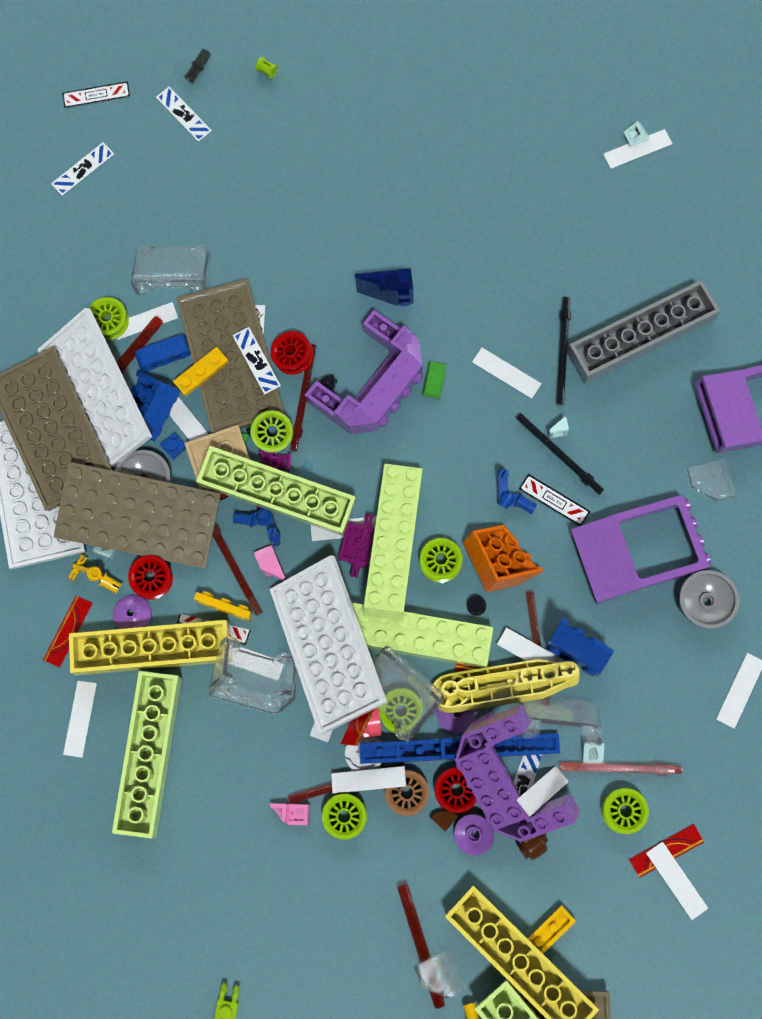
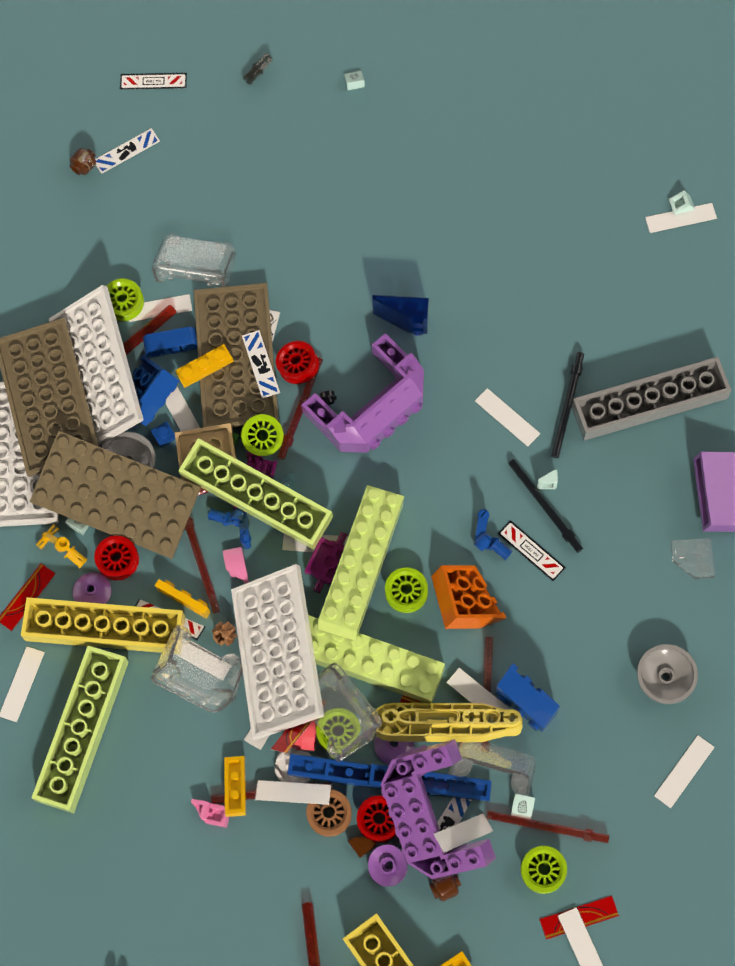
camera: 10 degrees right, 5 degrees down
white sticker [156,87,212,142] -> none
lime bush [255,56,279,79] -> none
lime wheel [322,794,367,840] -> none
bright green tile [422,361,447,399] -> none
black tile [467,596,486,616] -> none
medium lavender window [571,495,712,605] -> none
none -> reddish brown head [70,148,96,175]
none -> medium nougat gear [212,621,237,646]
none -> yellow plate [224,756,246,817]
none -> light aqua slope [344,71,365,90]

